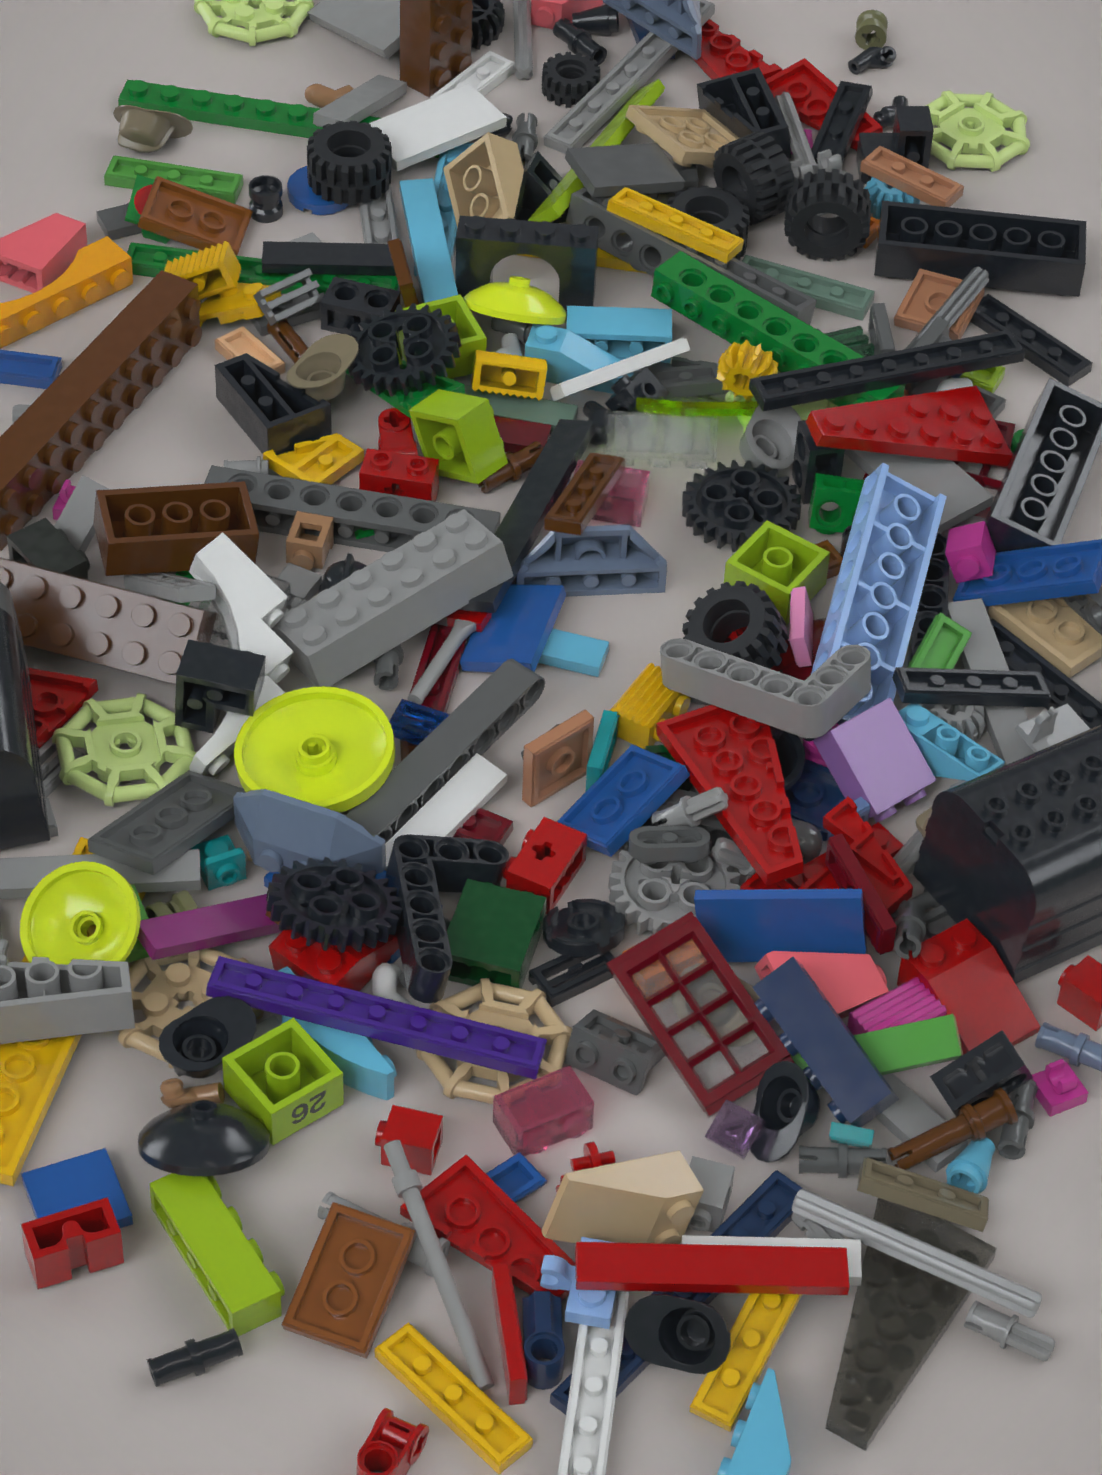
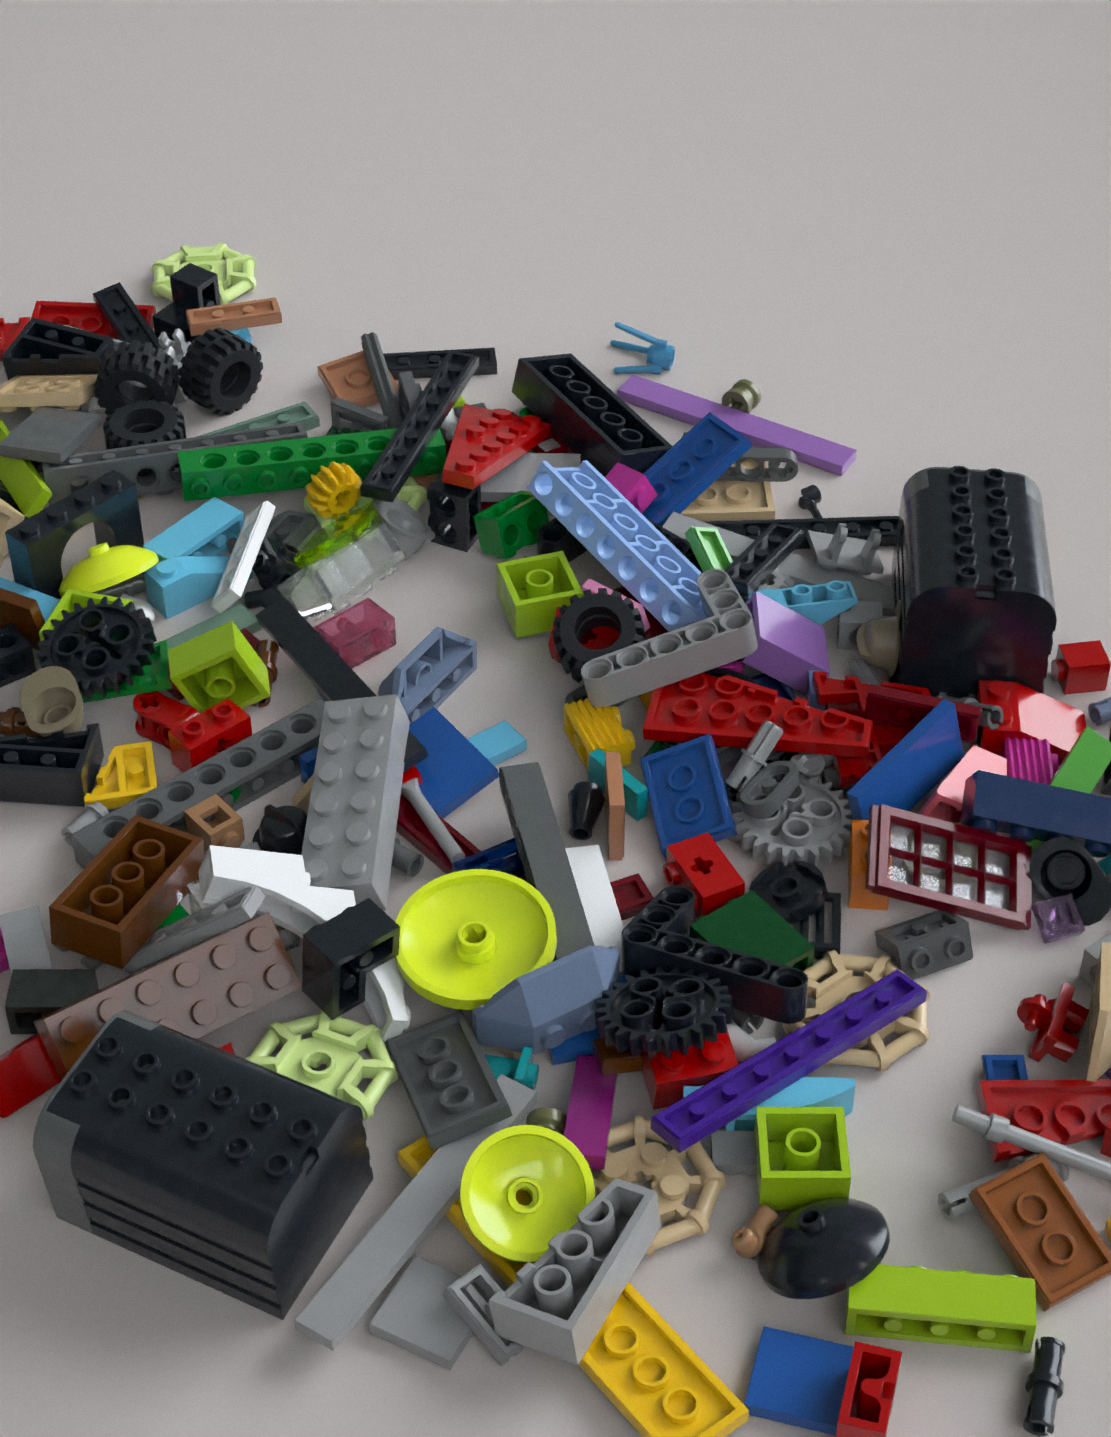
camera: 50 degrees left, 5 degrees down
black piece [159,996,256,1079] -> none
red brick [375,1105,443,1176] -> none
yellow brick [471,350,547,400] -> none
clear pink brick [493,1065,594,1156] -> none
reddish brown tile [544,453,625,536] -> none
yellow tile [606,187,744,264] -> none
black gear [682,460,801,552] -> none
black arm [848,46,897,75] -> none
olive wheel [855,10,888,50] -> none
black arm [873,95,908,128] -> none
black brick [874,200,1087,297] -> none

